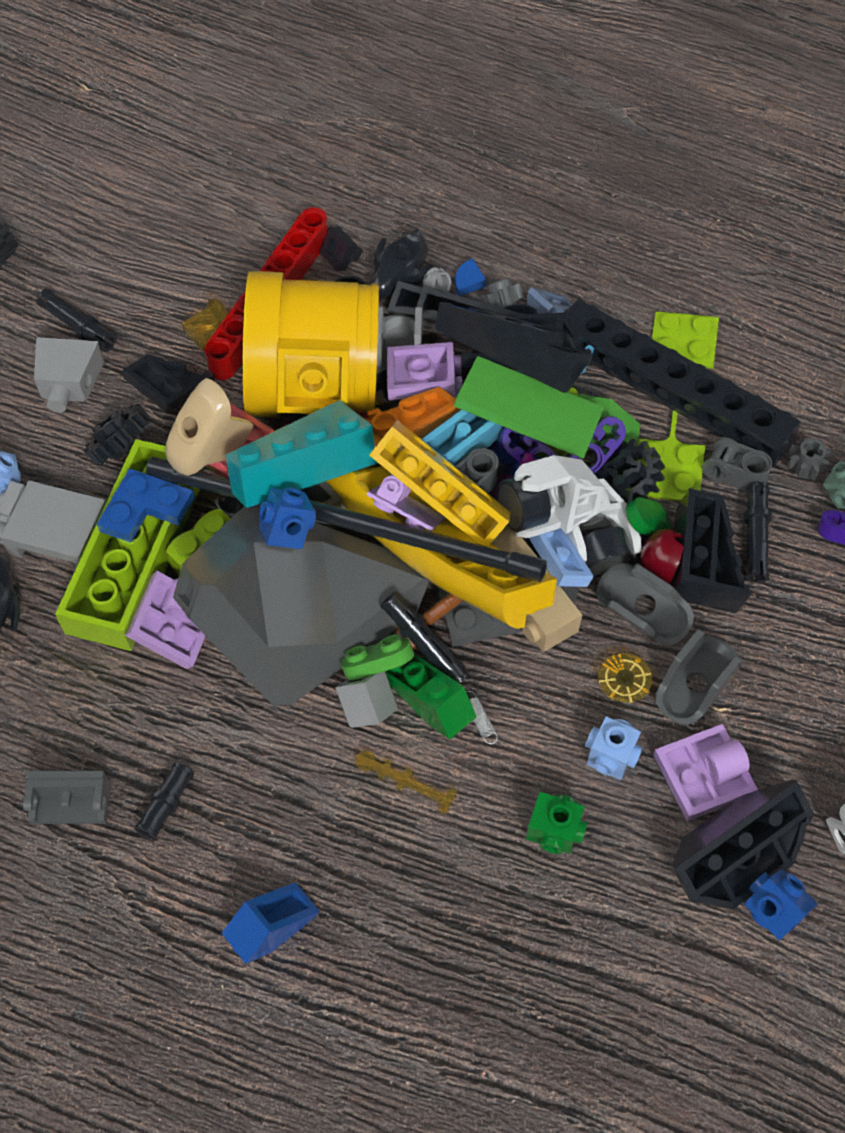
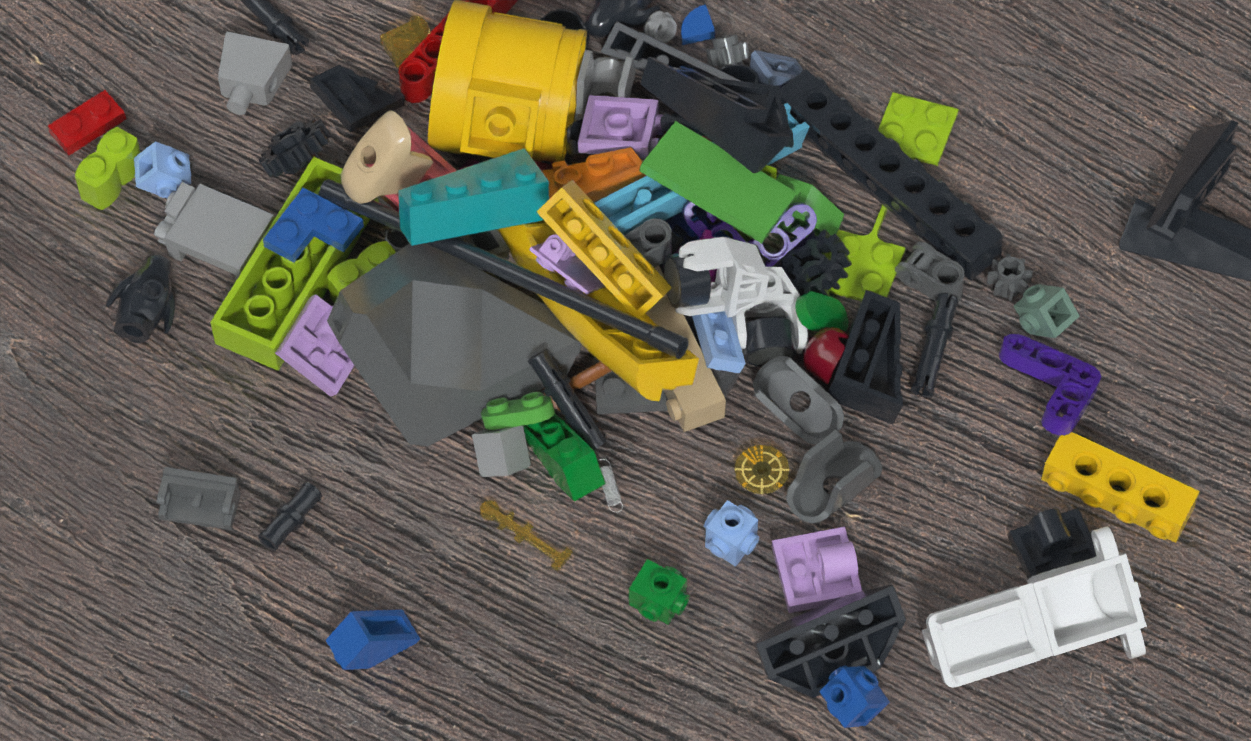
camera: 10 degrees right, 0 degrees up
blue brick [259,487,316,549] -> none

